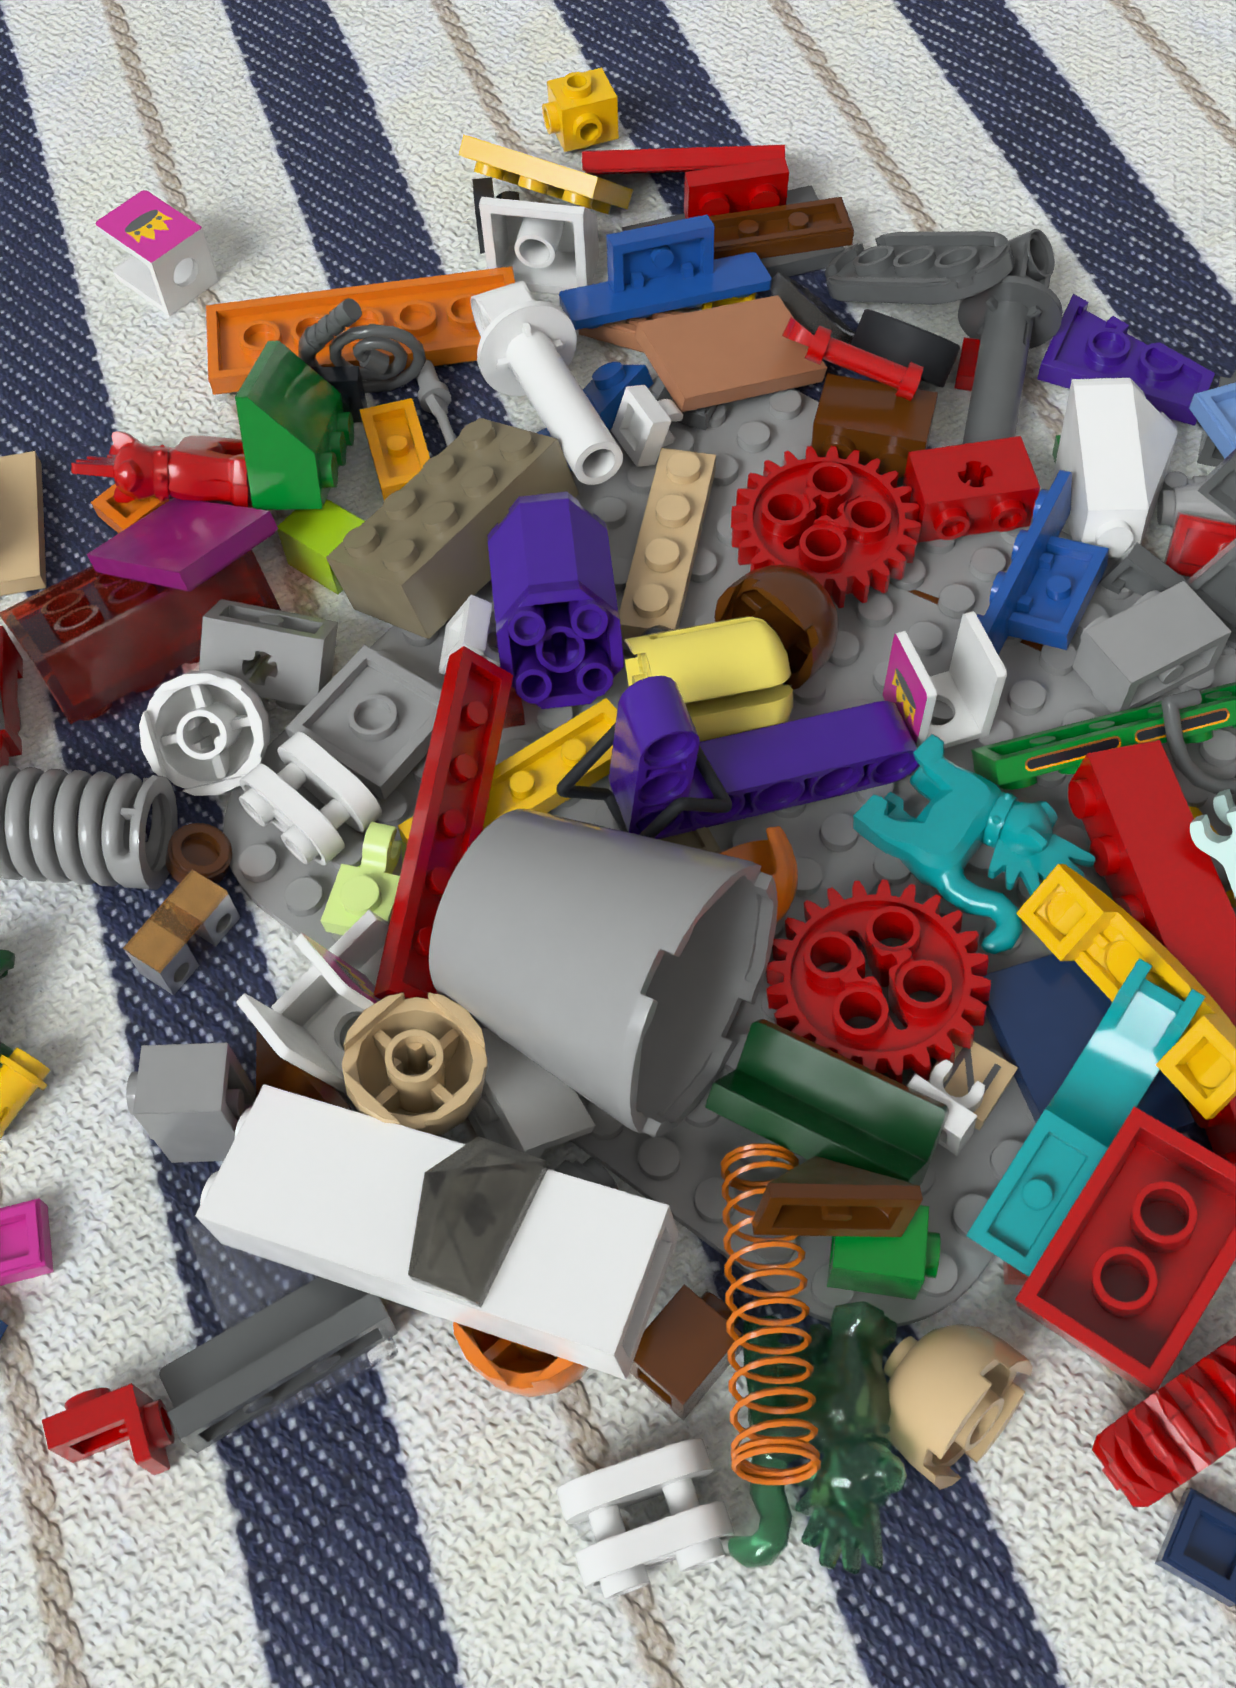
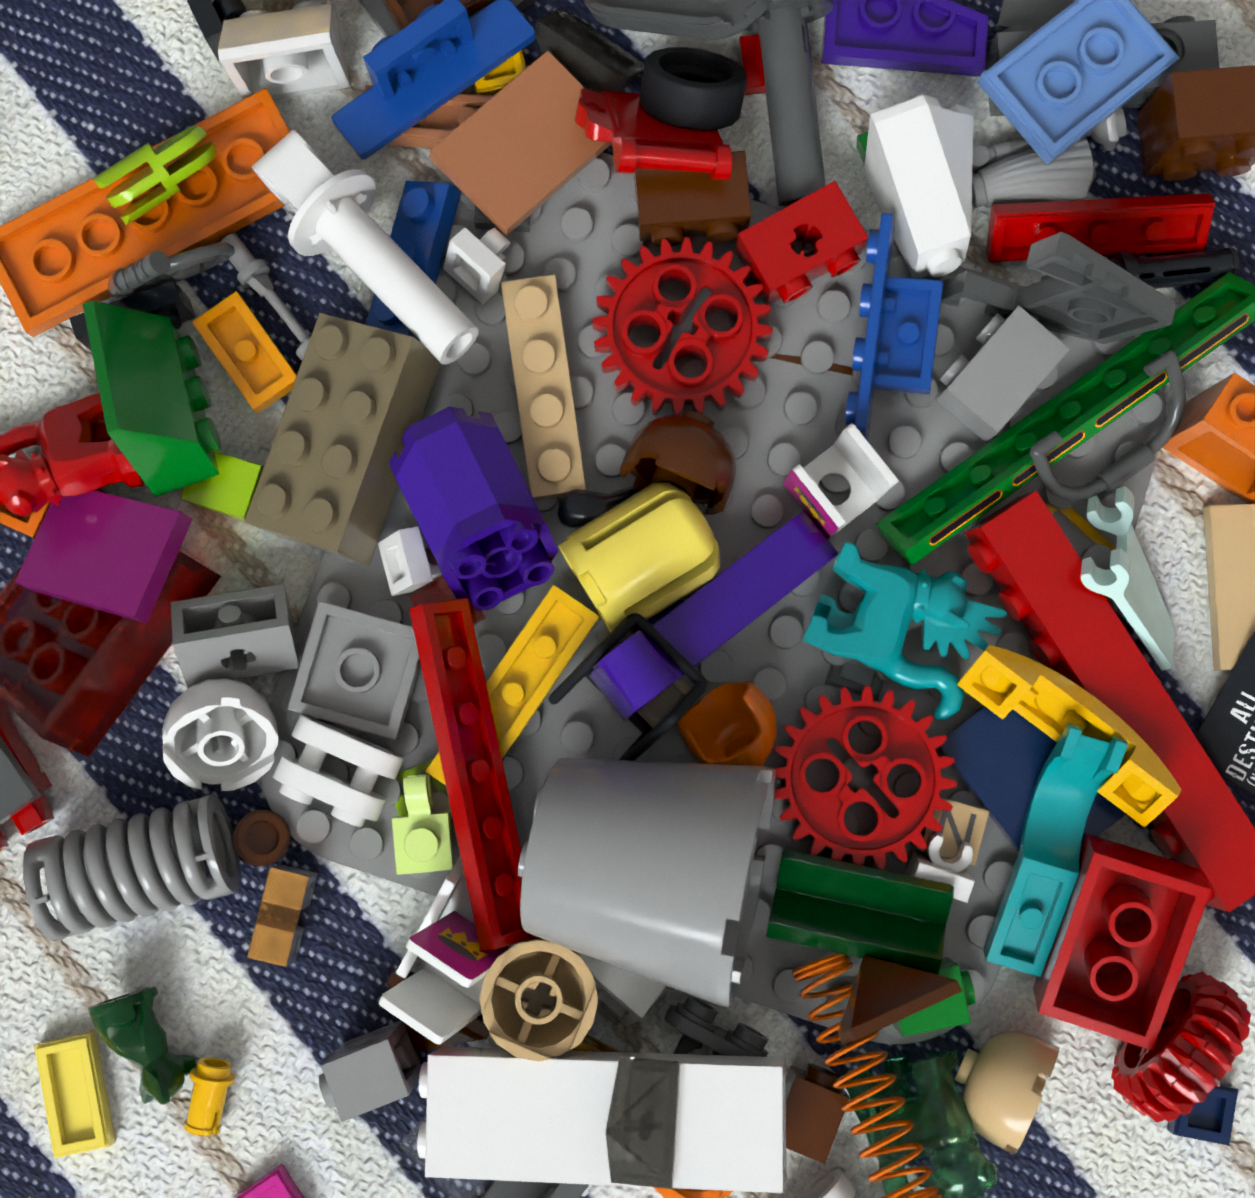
camera: 20 degrees left, 25 degrees up
none -> lime arm [92,126,216,226]

